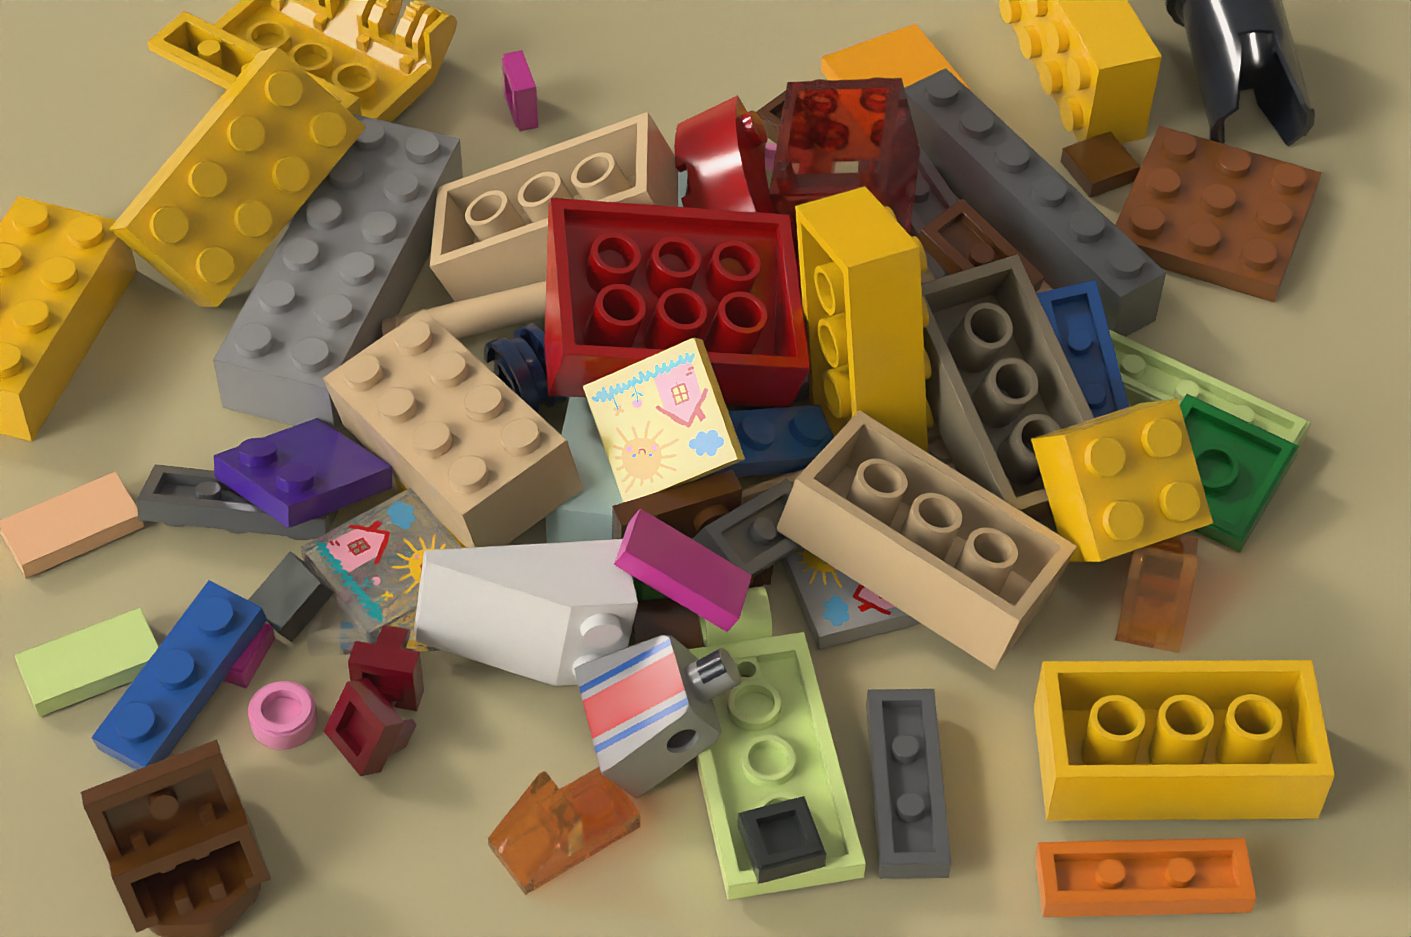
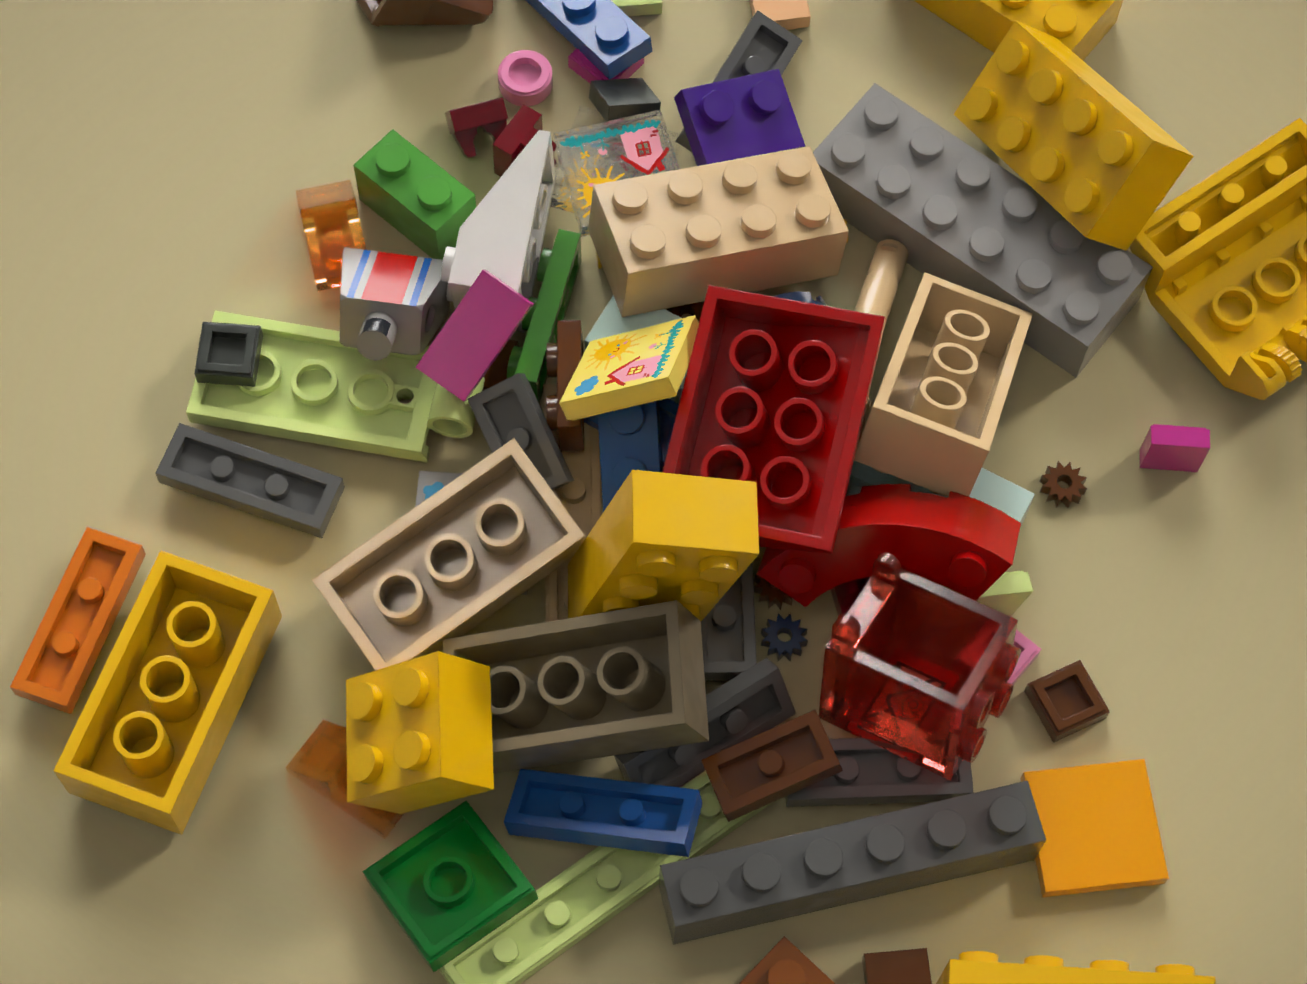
camera: 110 degrees right, 15 degrees up
none -> bright green brick [353,129,476,260]

